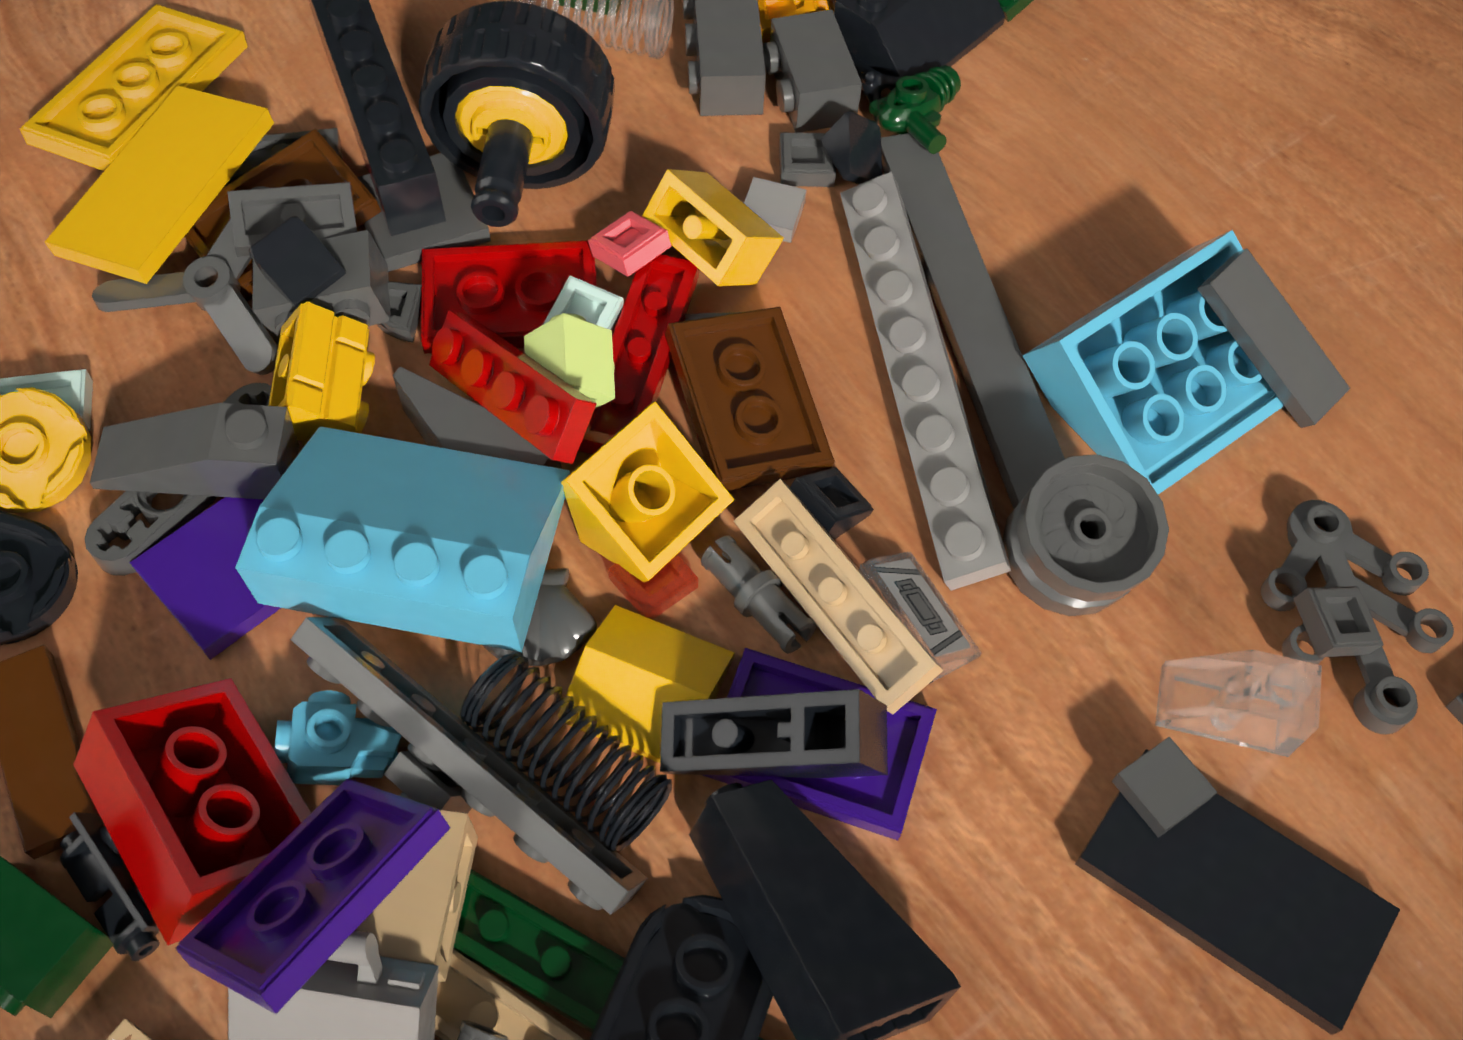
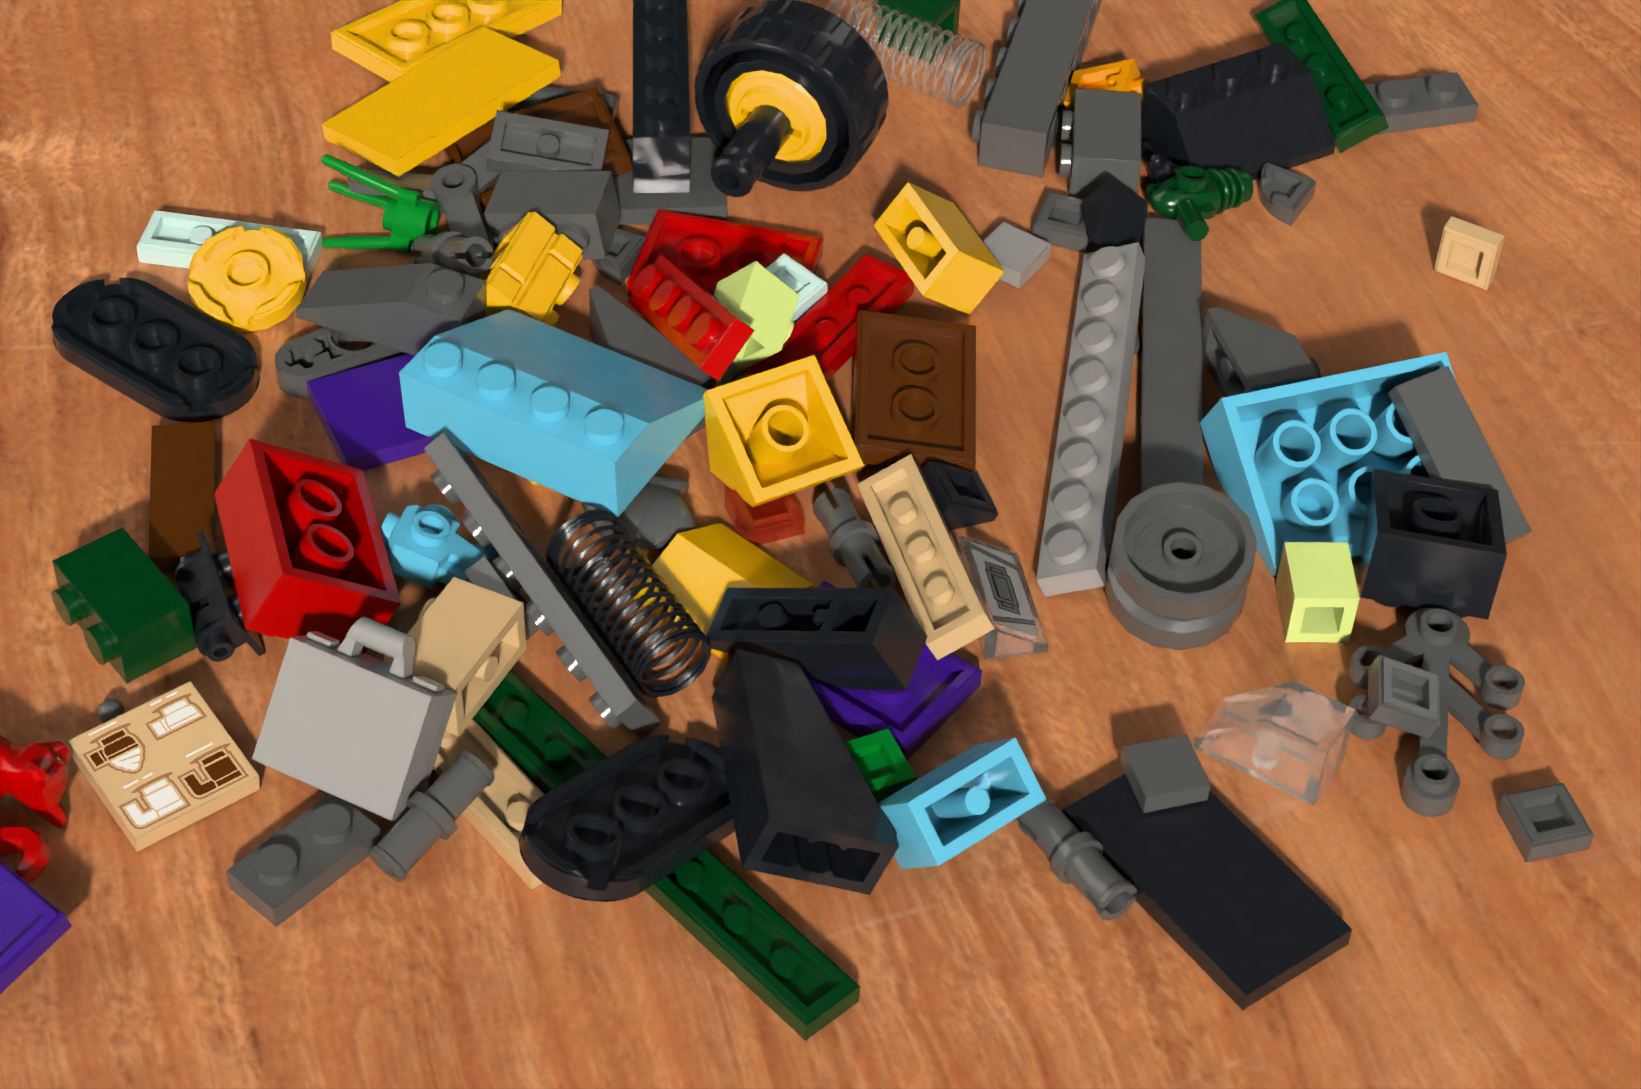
camera: 20 degrees right, 15 degrees down
dark purple tile [175,779,450,1014] -> none
black slope [249,216,346,309] -> none
coral tile [588,211,672,277] -> none
none -> green plant [321,154,440,254]
none -> dark grey pin [411,231,493,275]
none -> green plate [844,728,916,803]
none -> medium azure brick [878,737,1046,869]
none -> dark grey pin [1018,797,1137,921]
none -> dark grey slope [1202,307,1321,397]
none -> dark grey tile [1259,162,1316,226]
none -> yellowish green brick [1275,542,1360,643]
none -> black slope [1359,469,1507,620]
none -> tan tile [1434,216,1505,290]

